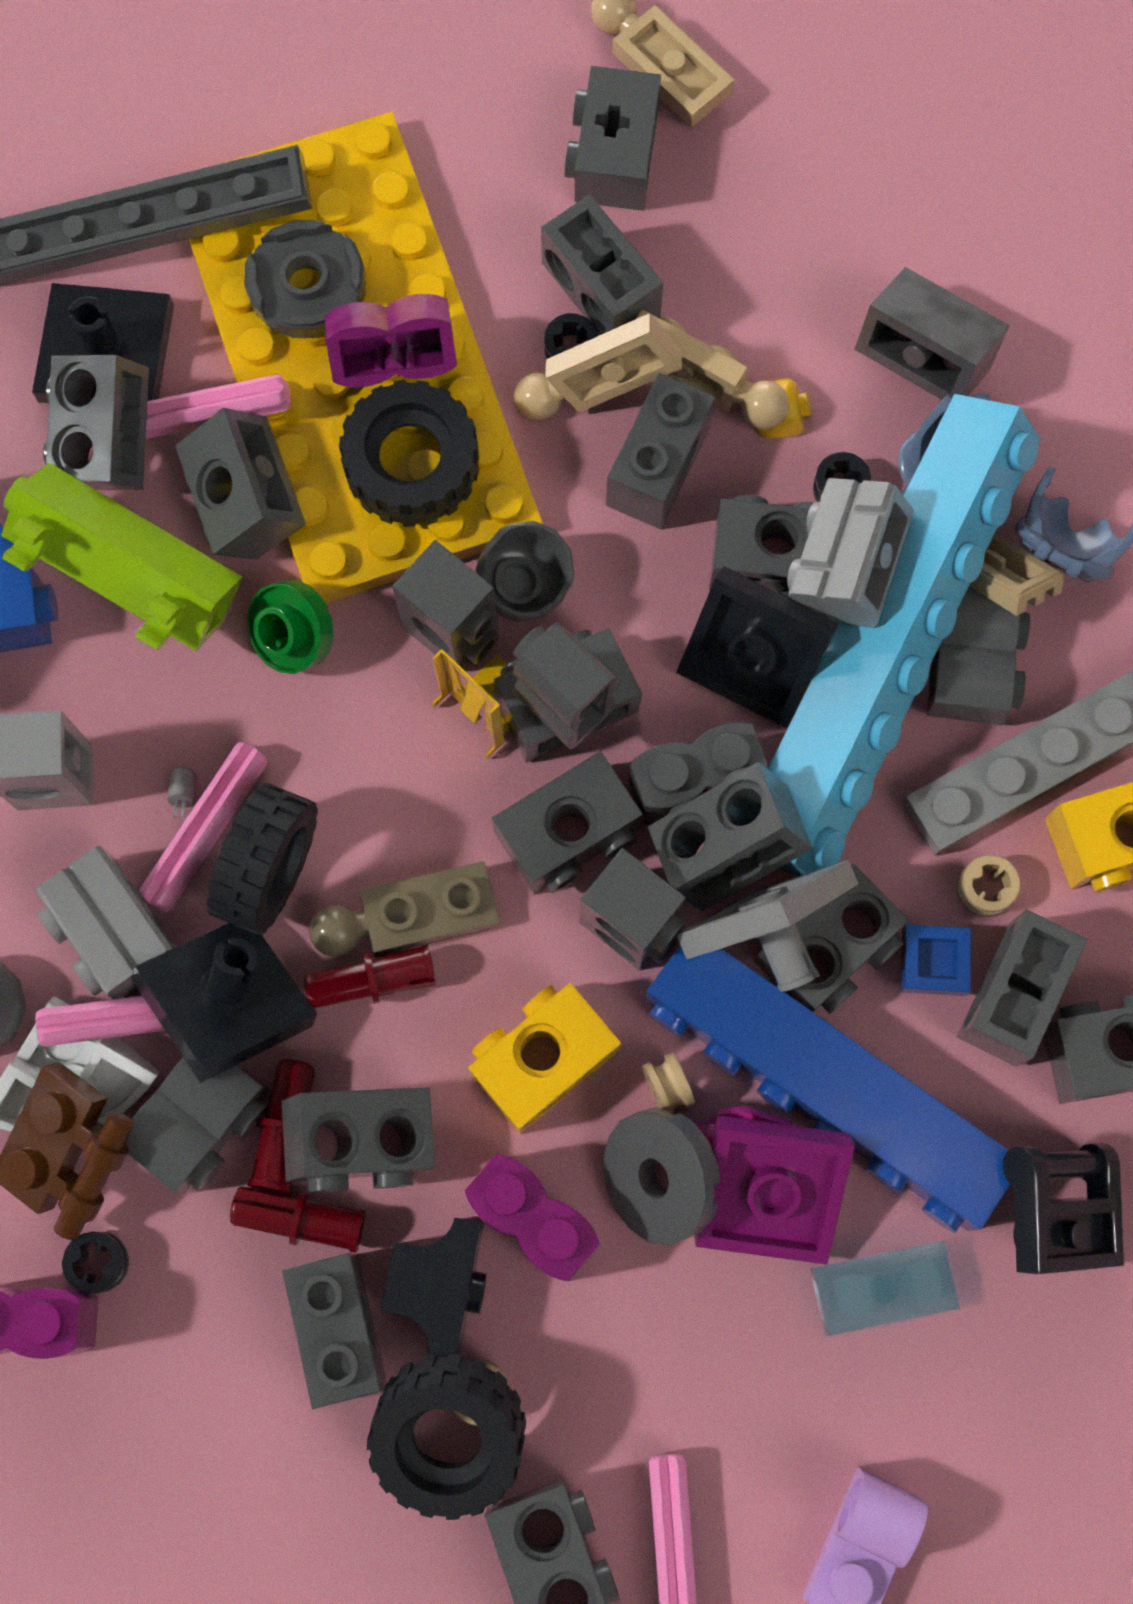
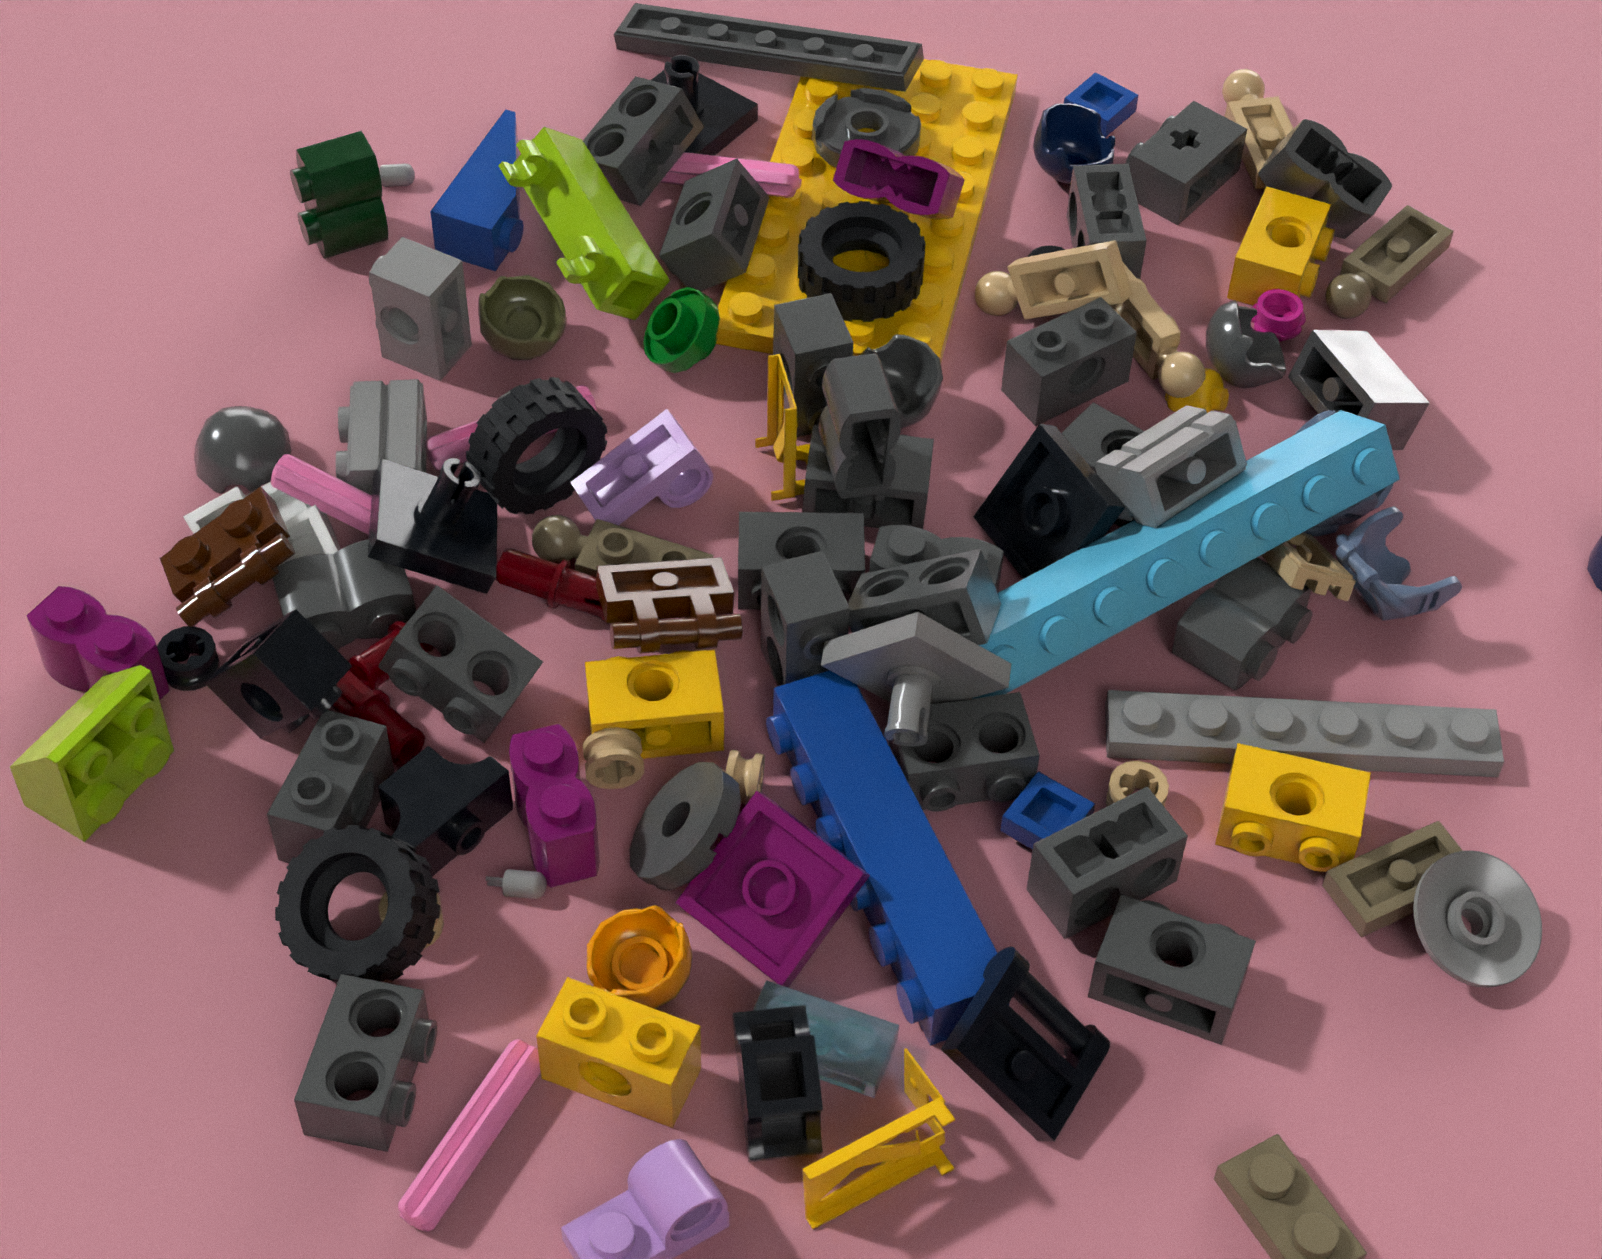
camera: 30 degrees right, 25 degrees down
none -> lime slope [10,665,174,842]
none -> black brick [205,609,353,739]
none -> olive hair [478,275,567,360]
none -> light grey piece [485,869,547,899]
none -> yellow brick [536,977,701,1128]
none -> lavender plate [570,409,713,525]
none -> tan bush [583,727,644,789]
none -> light orange hair [587,905,692,1009]
none -> reddish brown plate [596,557,743,654]
none -> black brick [732,1005,823,1162]
none -> yellow piece [802,1048,955,1230]
none -> dark blue hair [1033,104,1115,185]
none -> blue plate [1064,72,1139,138]
none -> dark grey hair [1206,300,1286,388]
none -> yellow brick [1227,186,1335,306]
none -> dark pink plate [1251,289,1306,342]
none -> dark grey brick [1258,119,1392,239]
none -> dark tan plate [1325,205,1454,319]

